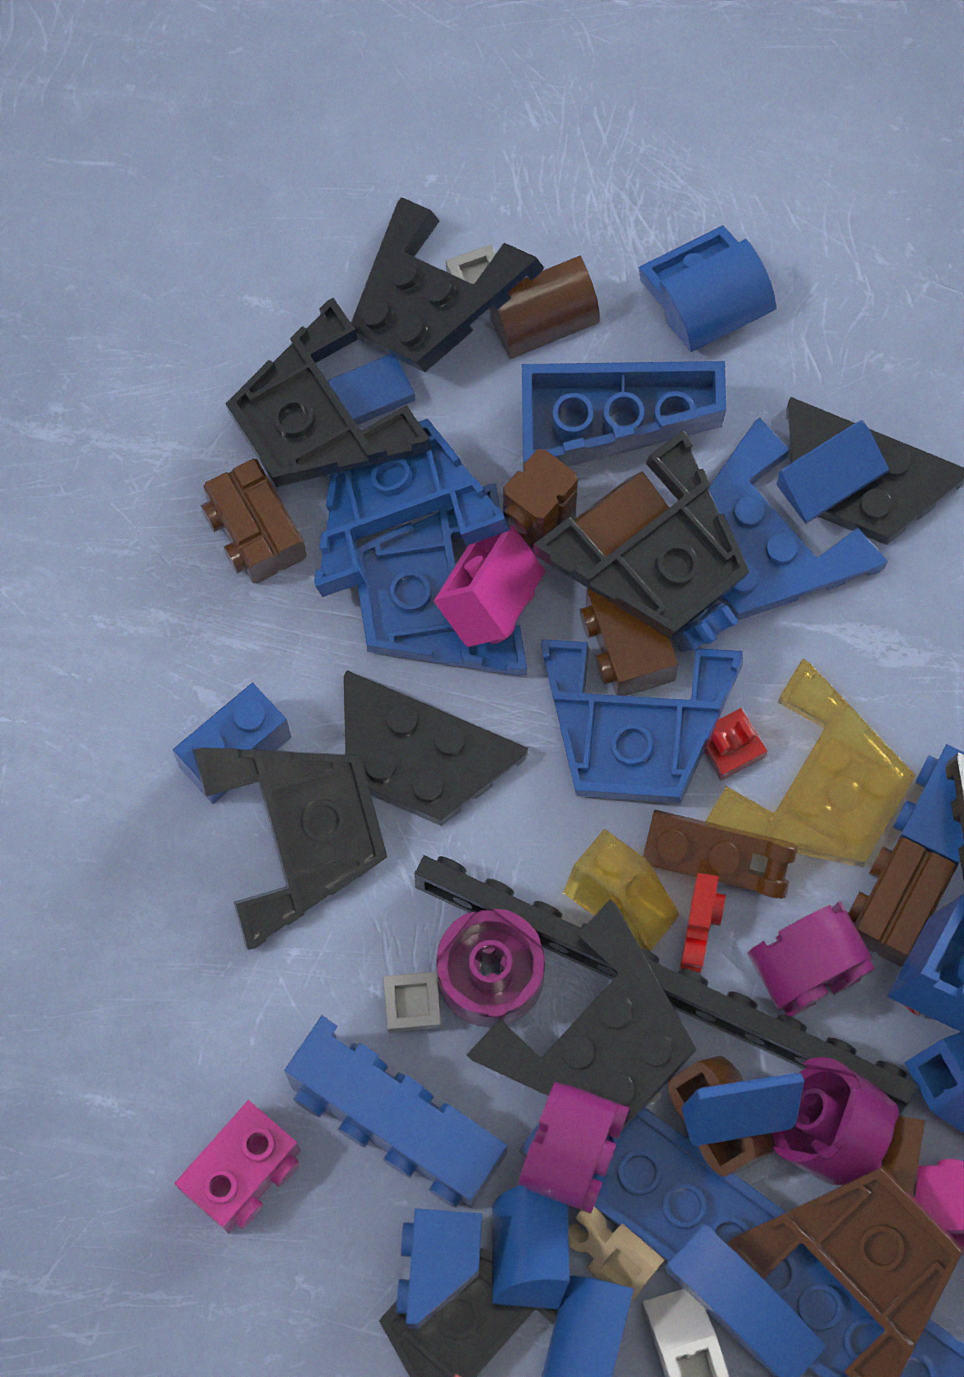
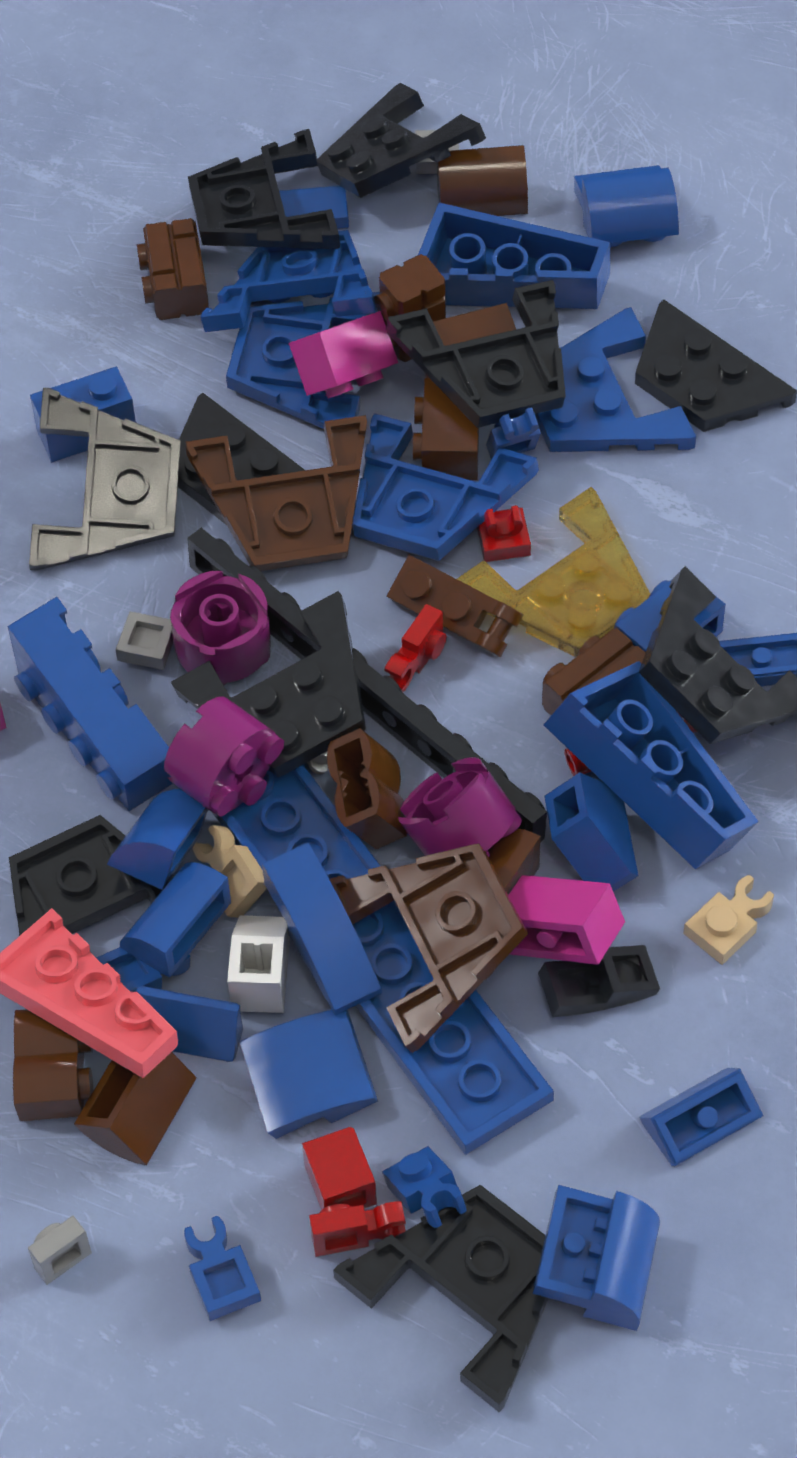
camera: 20 degrees right, 15 degrees down
blue slope [396,1208,483,1329] -> none
clear yellow slope [563,829,680,952] -> none
blue slope [681,1072,804,1146] -> none
magenta brick [747,901,875,1017] -> none
blue slope [776,420,889,524] -> none
none -> reddish brown wing [185,415,367,571]

